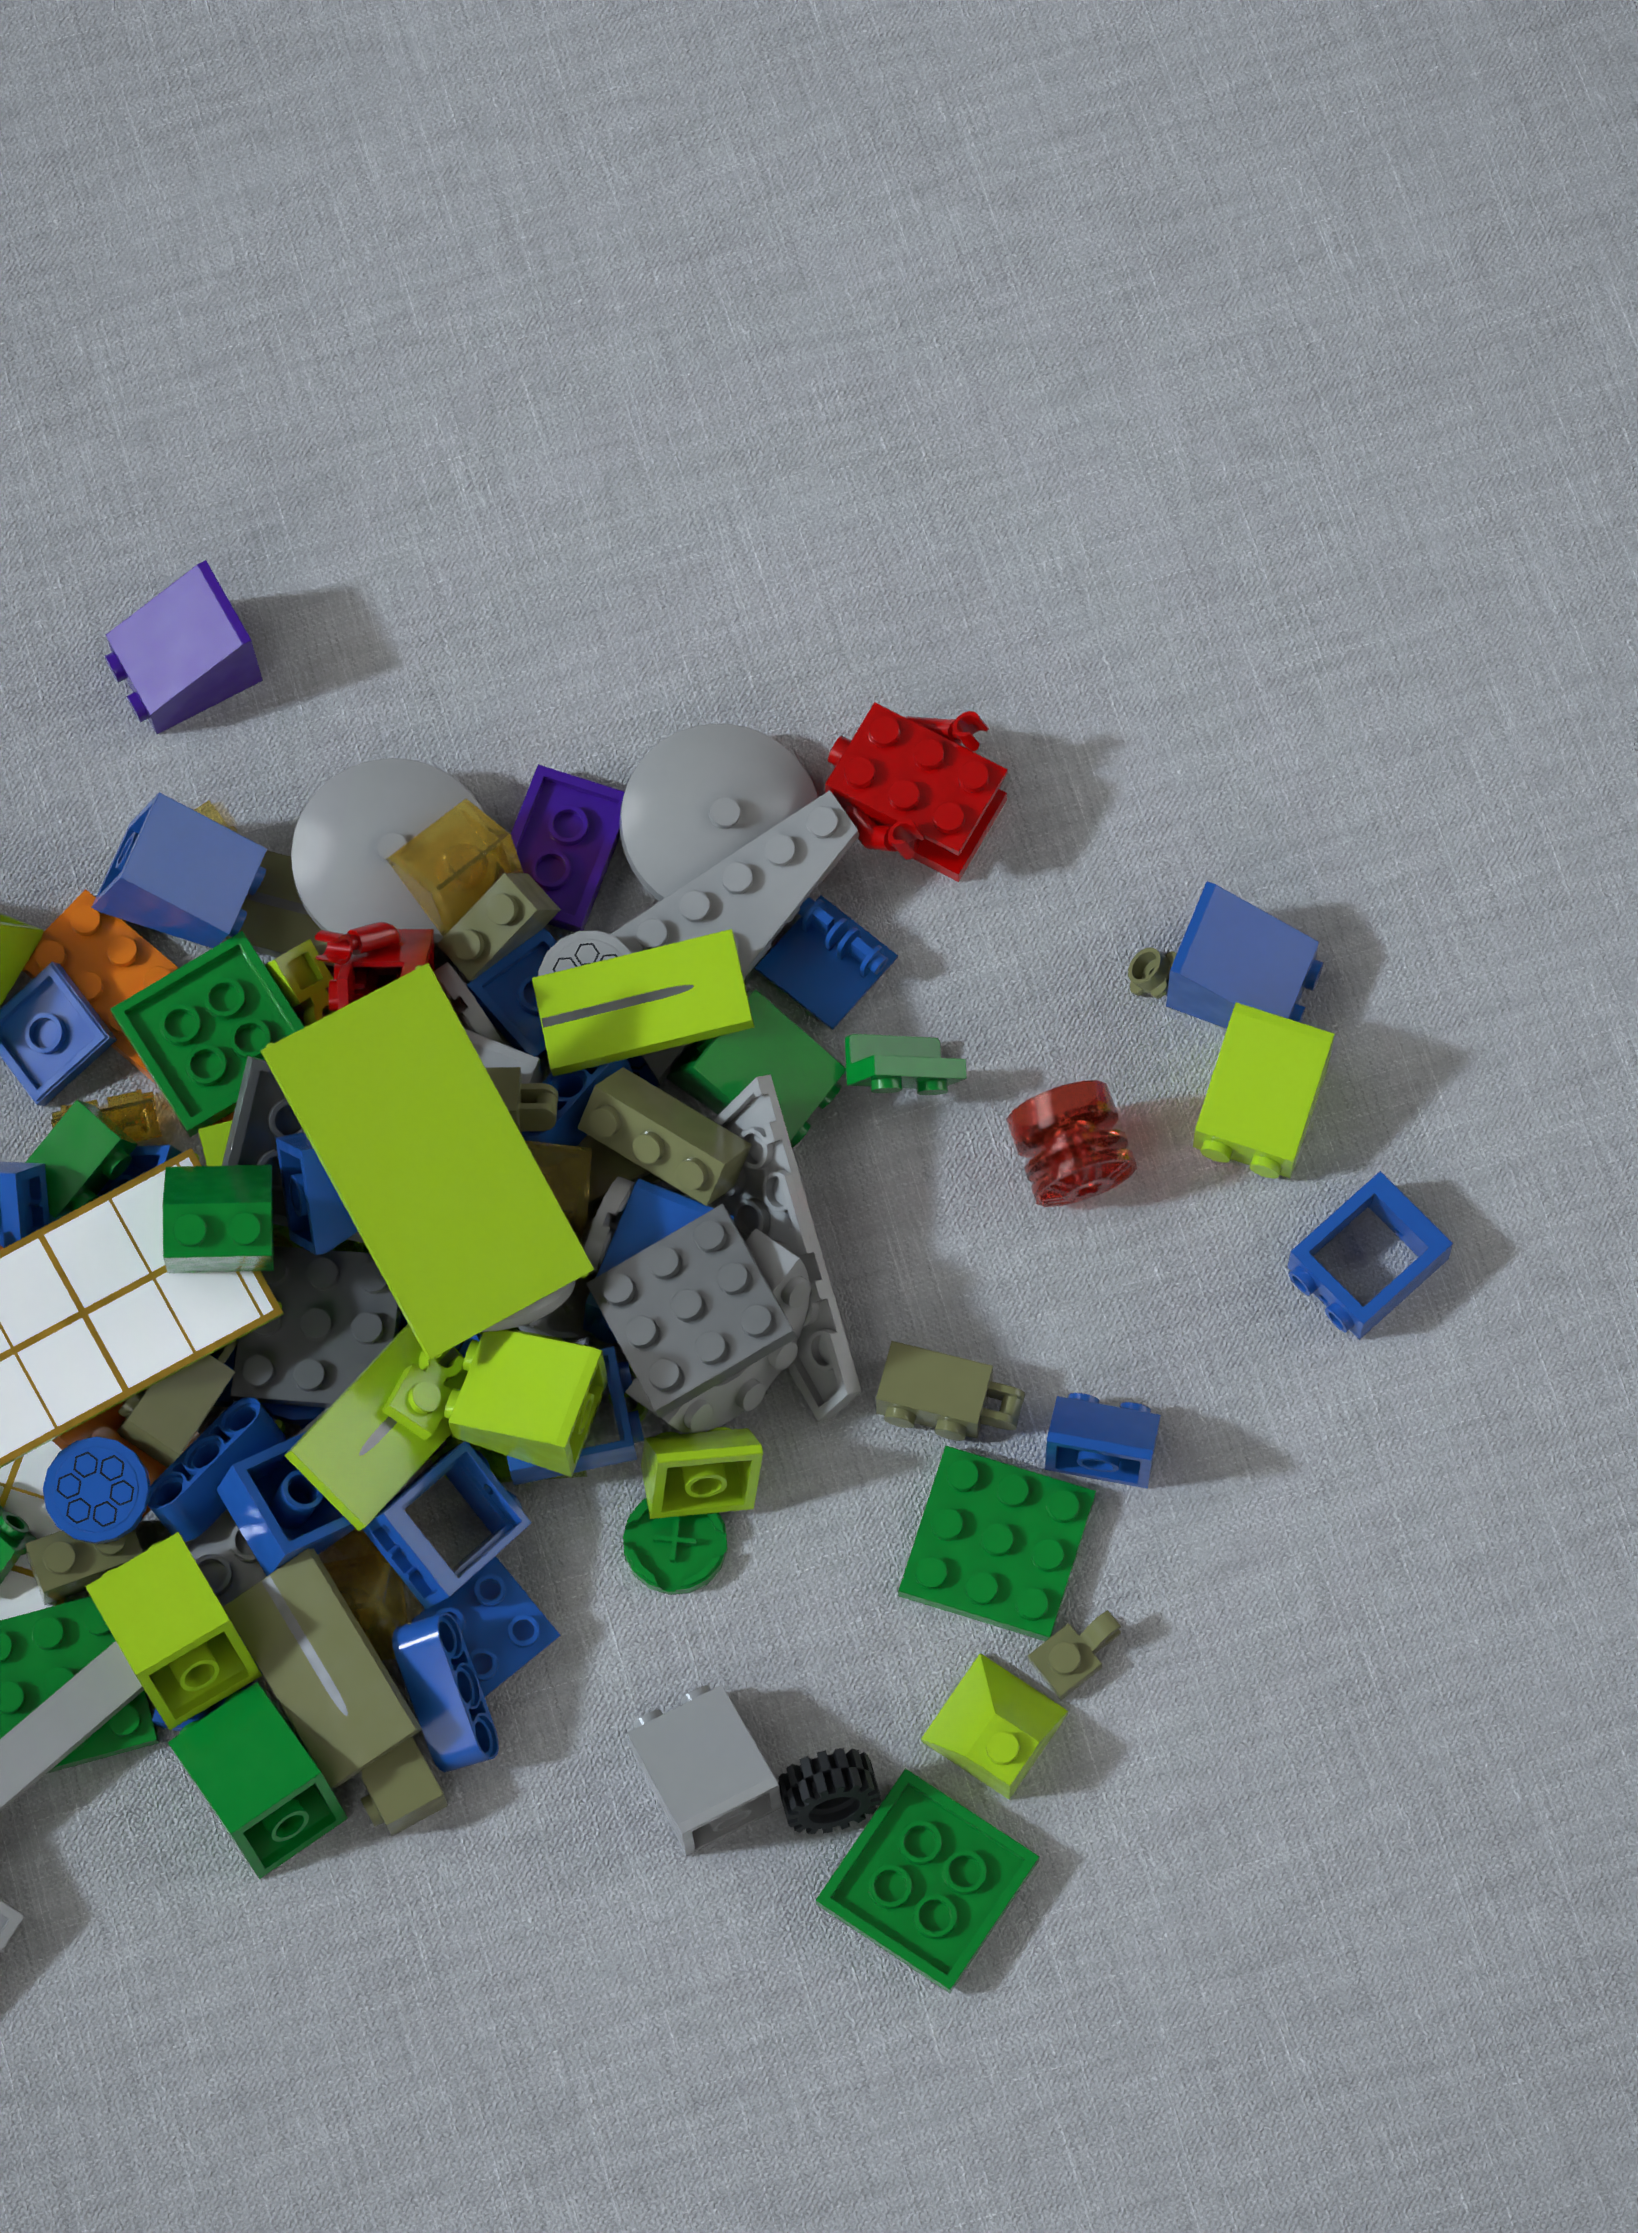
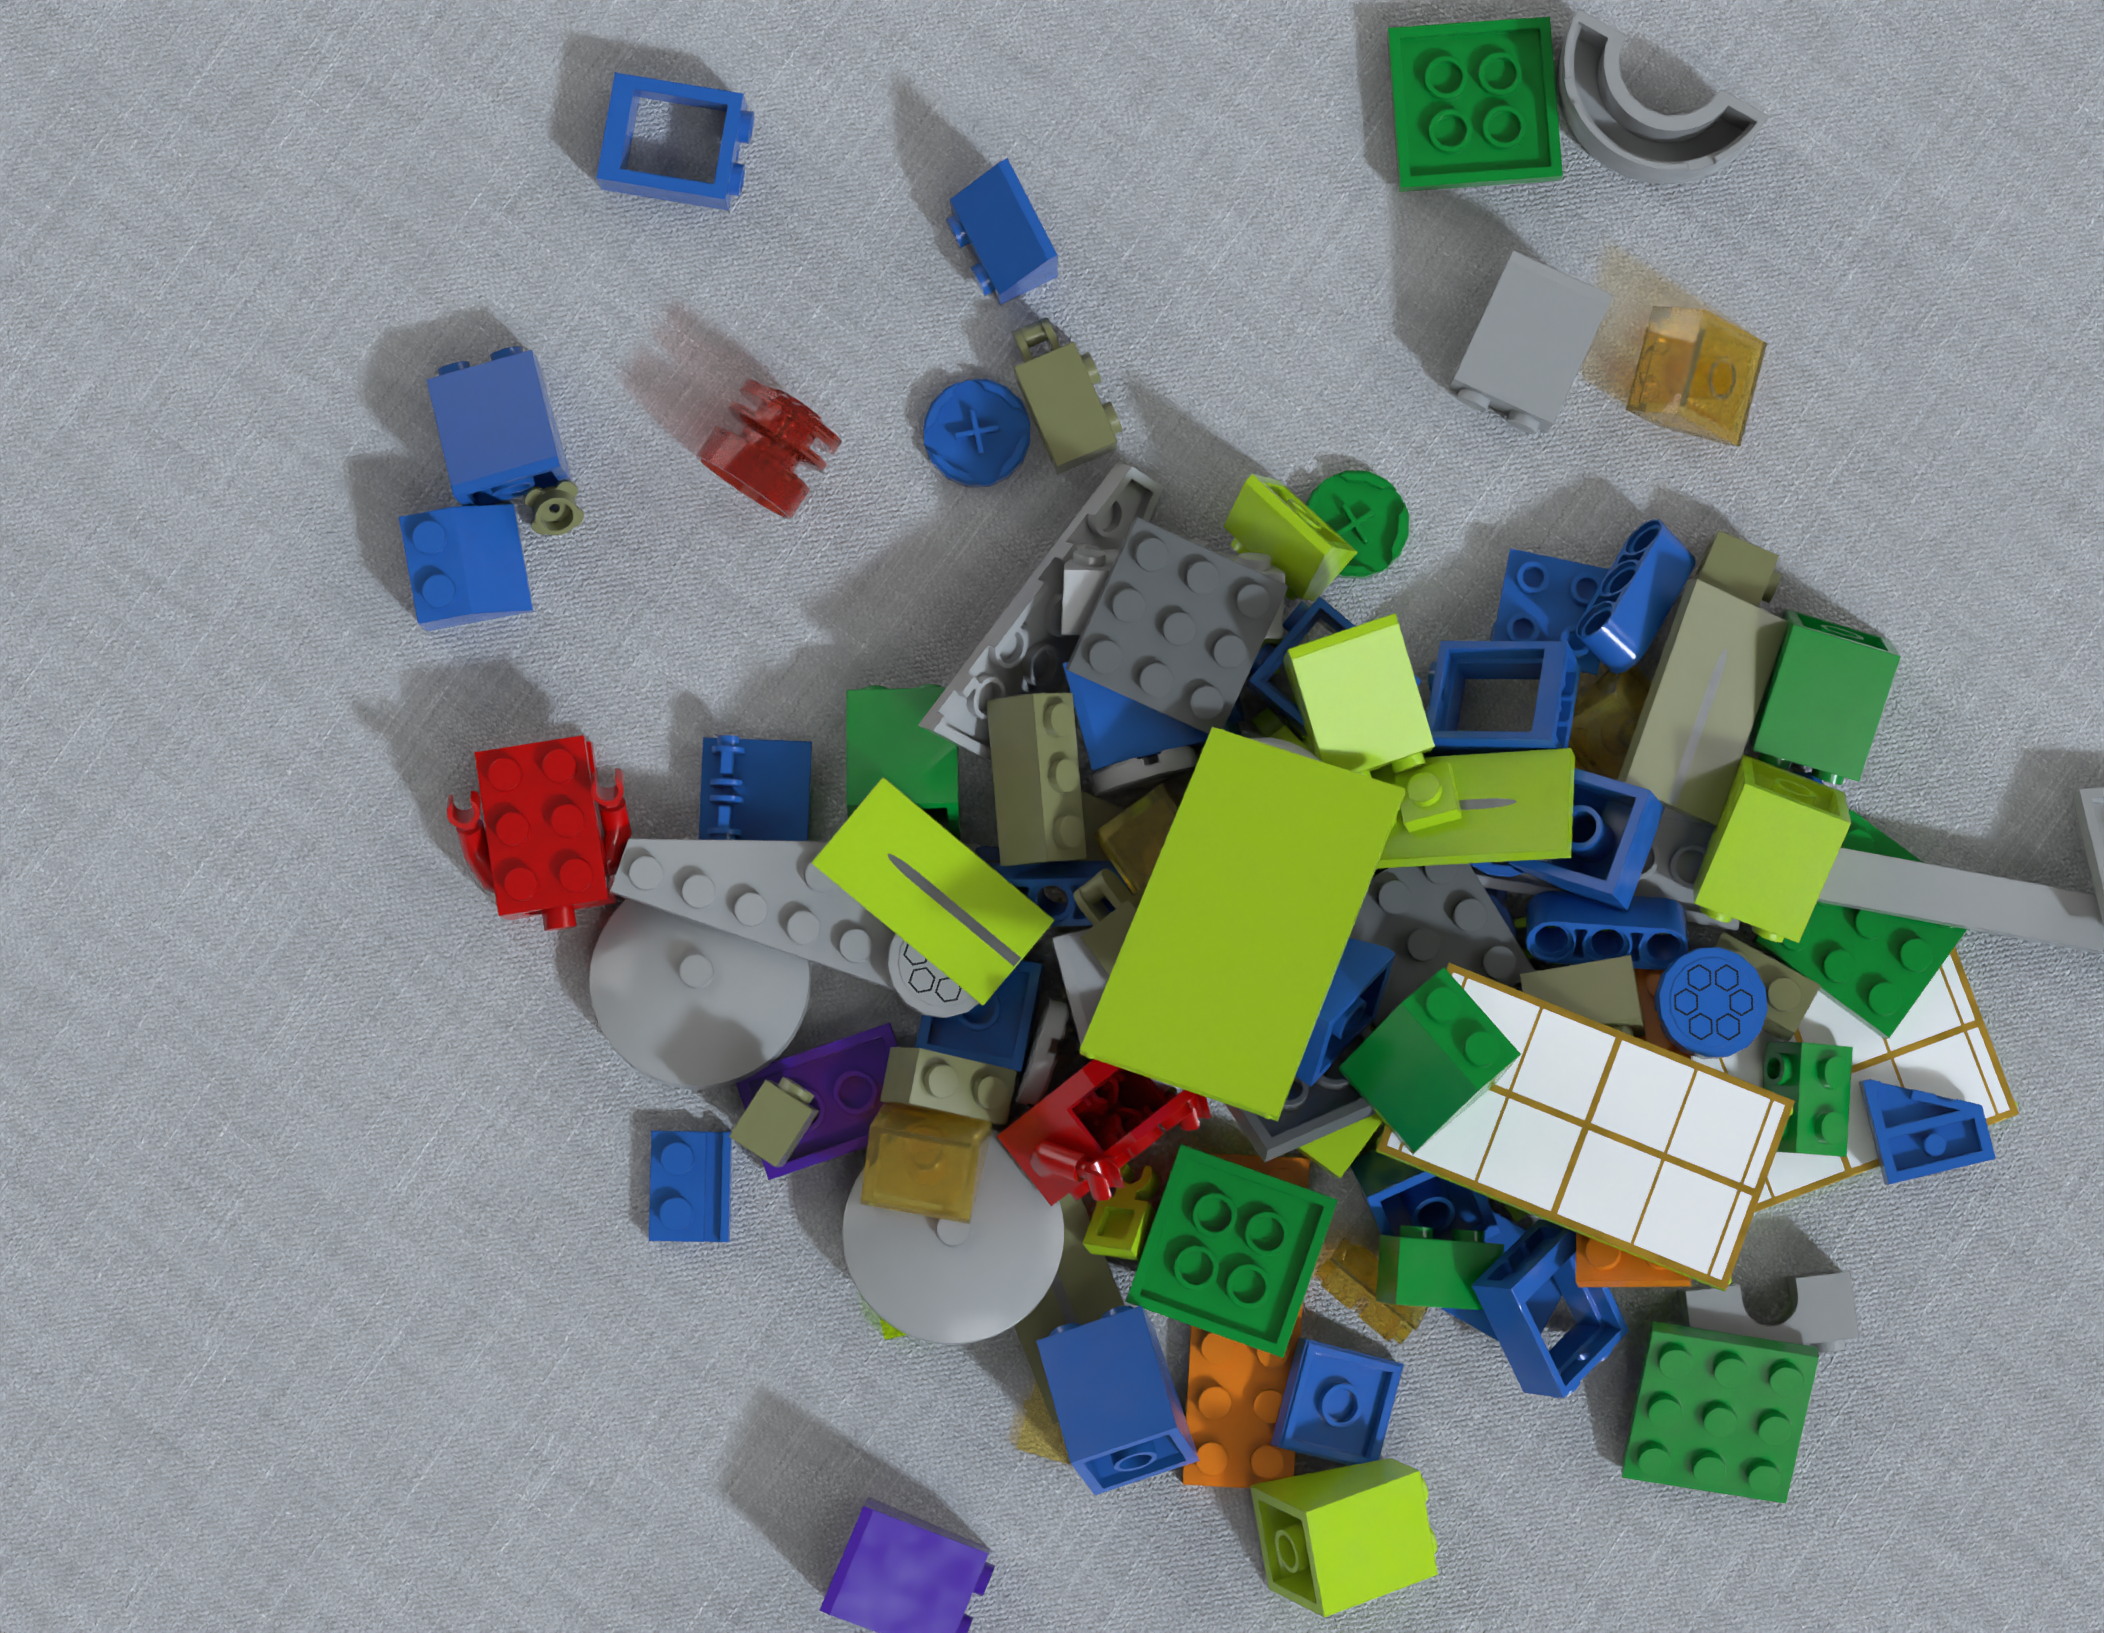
camera: 130 degrees left, 15 degrees up
black tyre [778,1748,881,1834] -> none
green bracket [845,1033,967,1095] -> none
green plate [898,1446,1096,1641] -> none
lime slope [921,1653,1068,1800] -> none
olive plate [1027,1610,1121,1700] -> none
lime slope [1193,1002,1335,1179] -> none
none -> blue slope [399,504,534,632]
none -> blue plate [649,1131,732,1242]
none -> olive brick [729,1077,819,1167]
none -> blue tile [924,379,1030,487]
none -> light grey brick [1557,9,1769,184]
none -> clear yellow slope [1626,306,1767,447]

